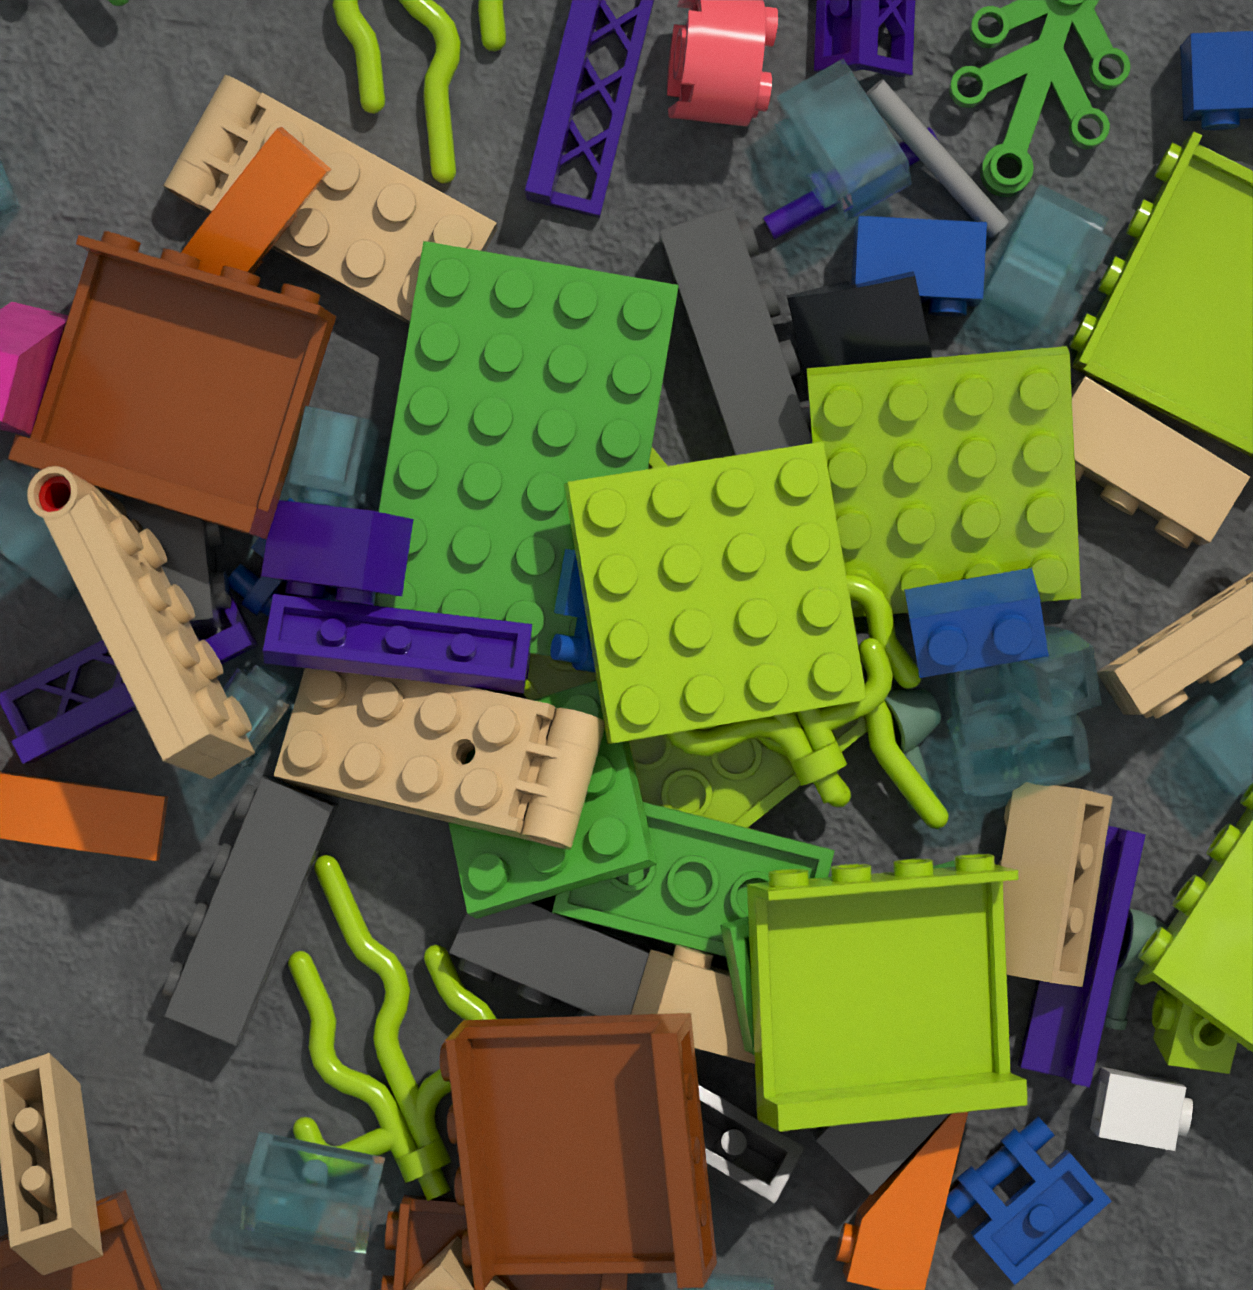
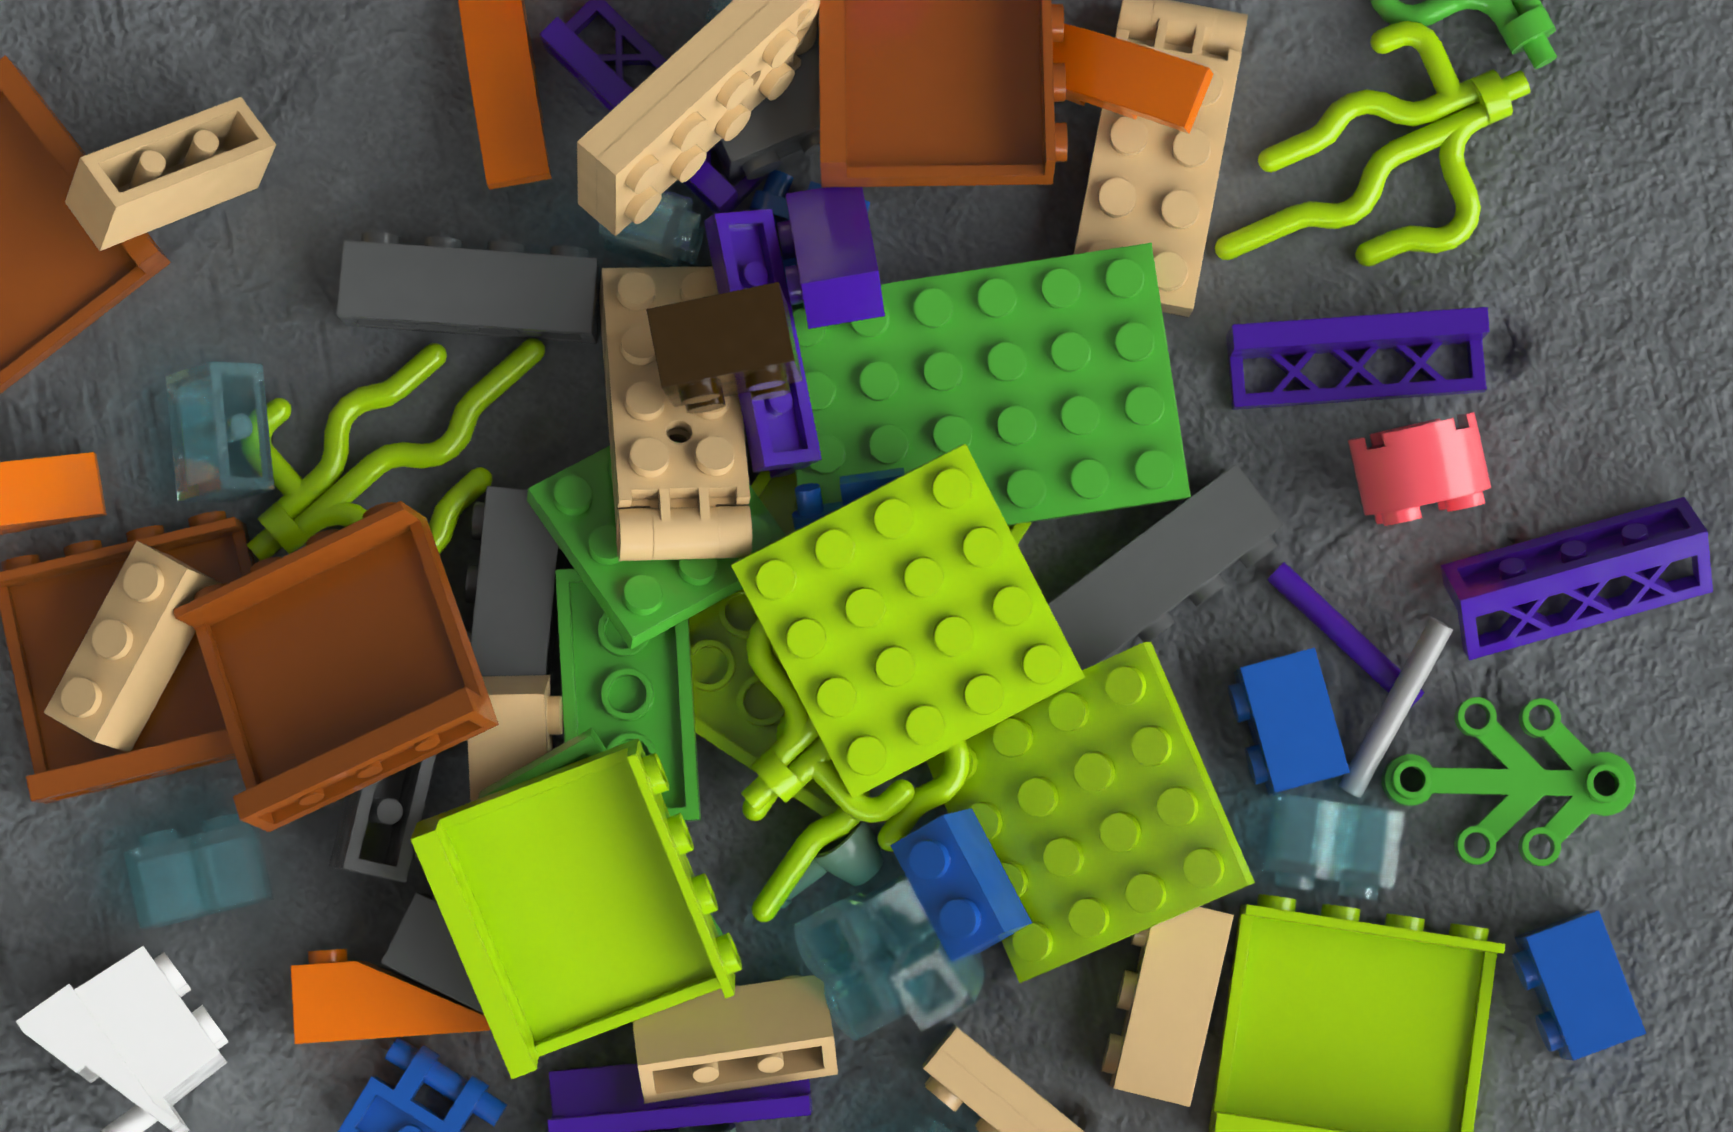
camera: 75 degrees right, 5 degrees down
clear light blue brick [289,406,379,508] -> none
clear light blue brick [775,59,912,222] -> none
black slope [787,271,933,389] -> none
none -> dark brown brick [646,282,803,414]

